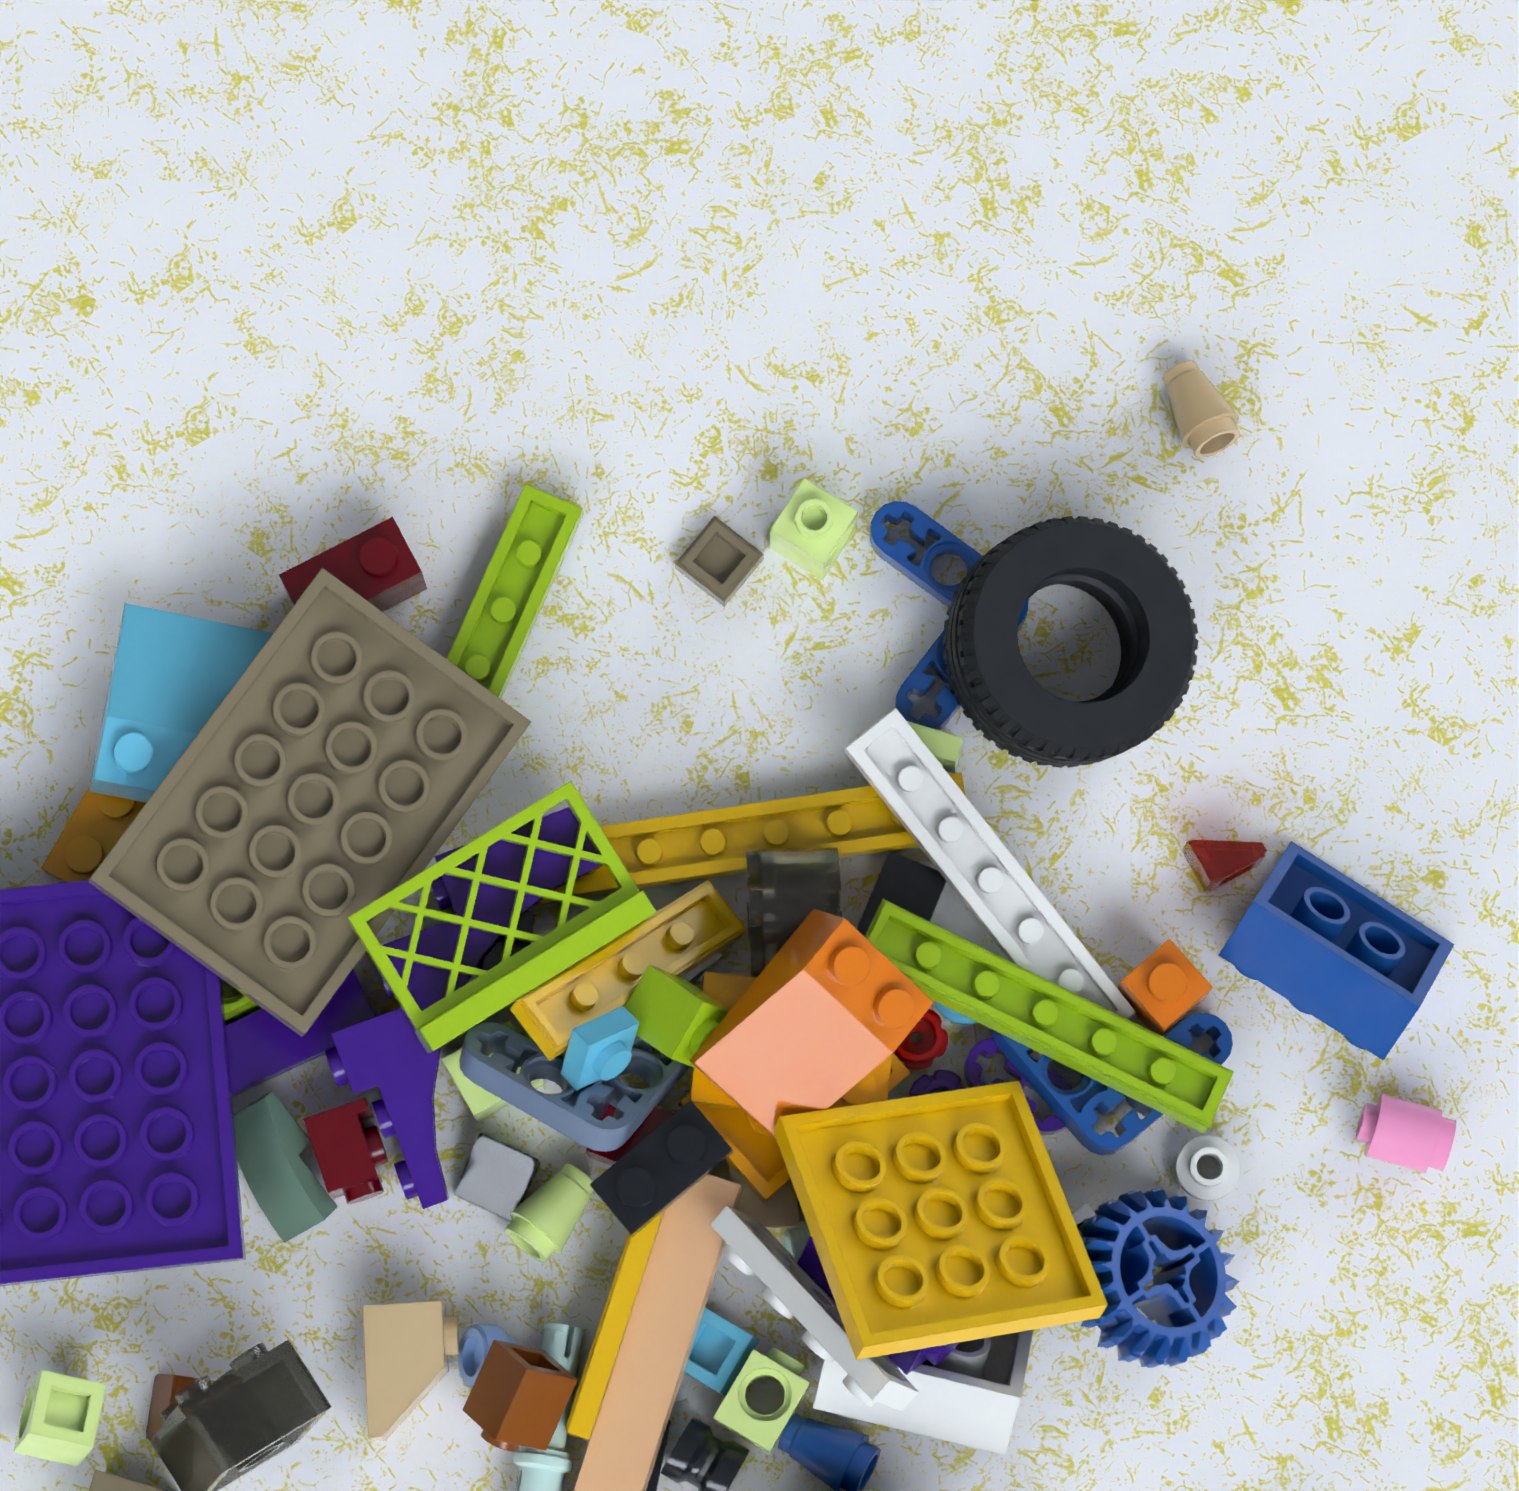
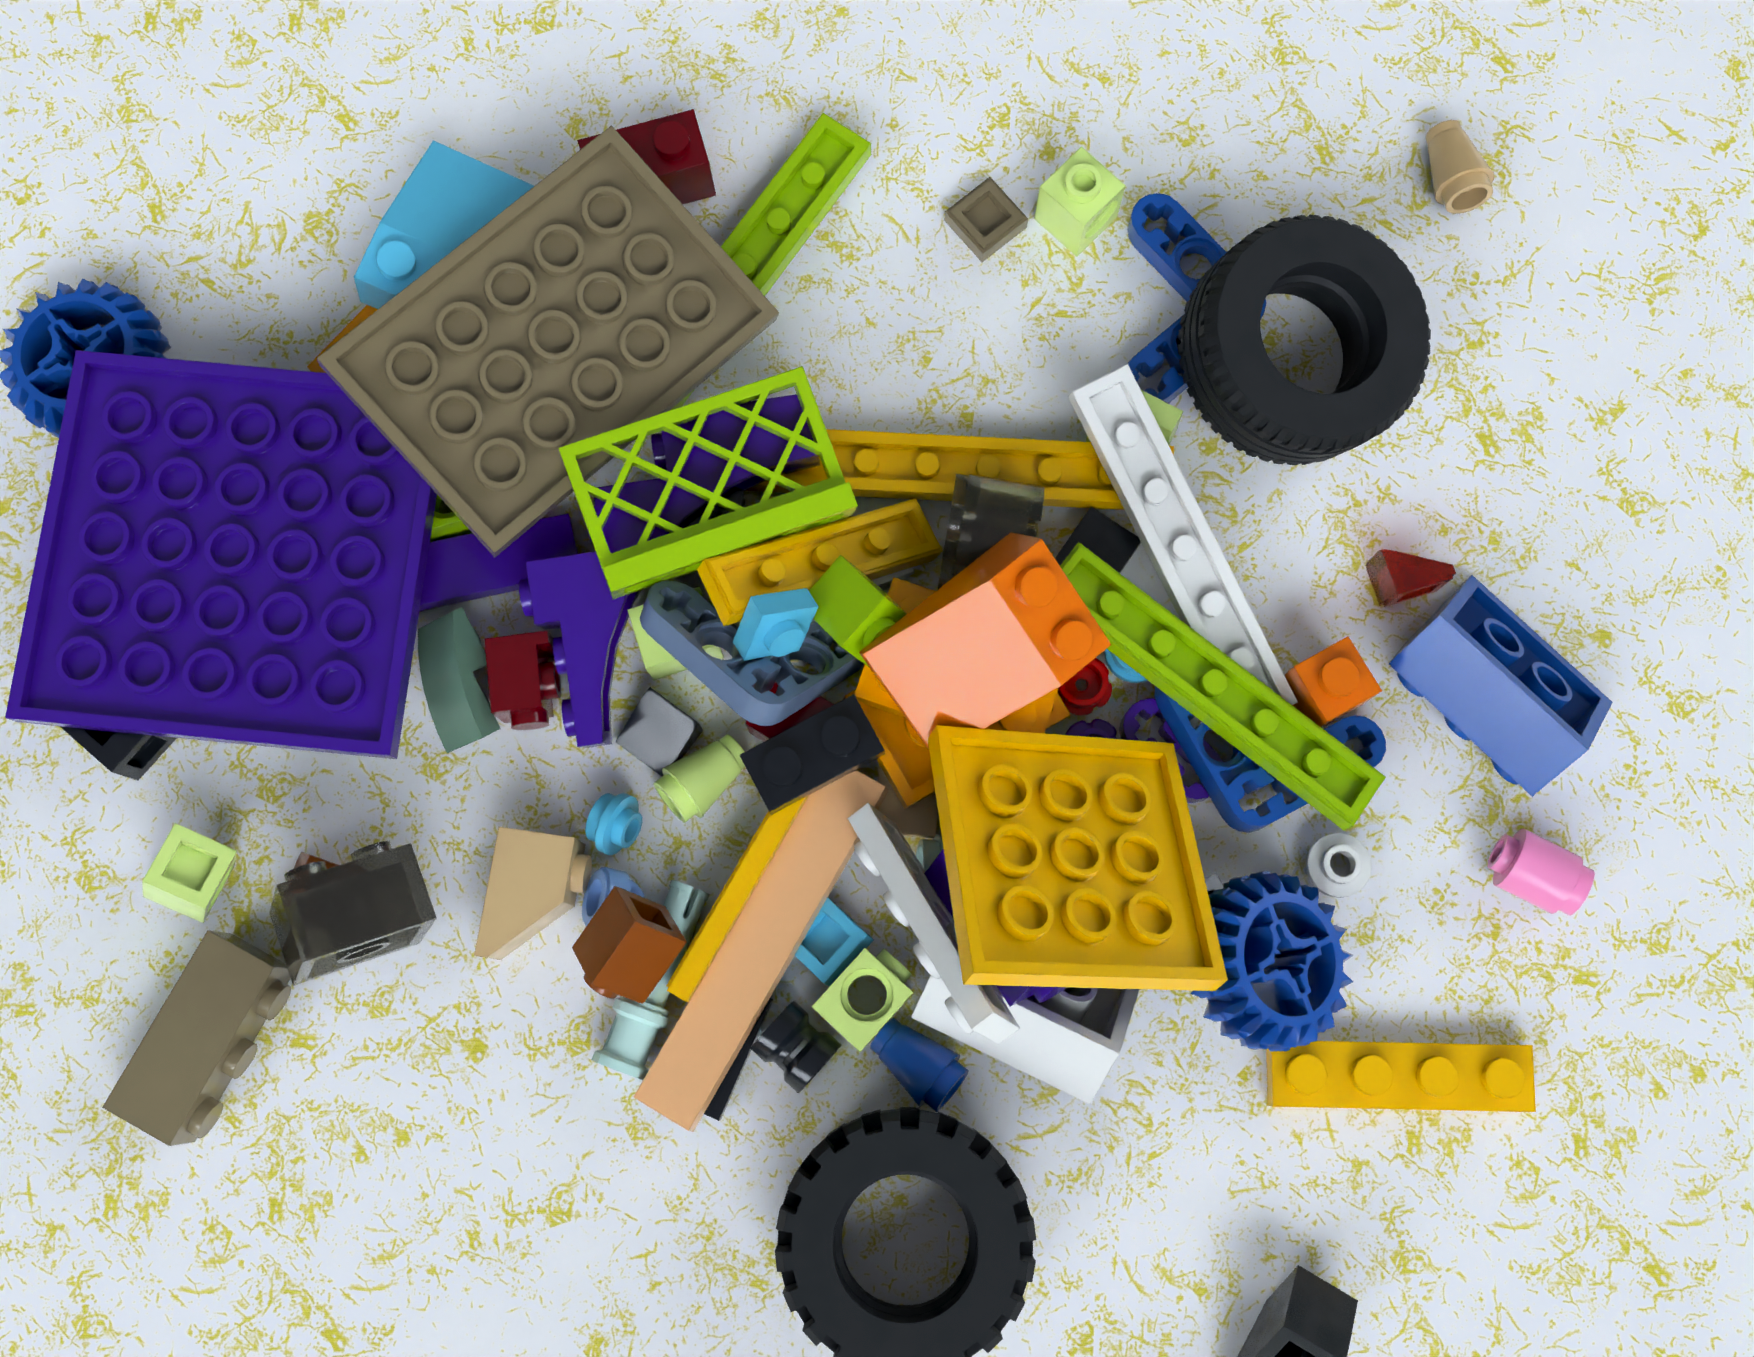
camera: 15 degrees right, 0 degrees up
none -> medium azure plate [585,793,642,856]
none -> yellow plate [1266,1041,1536,1112]

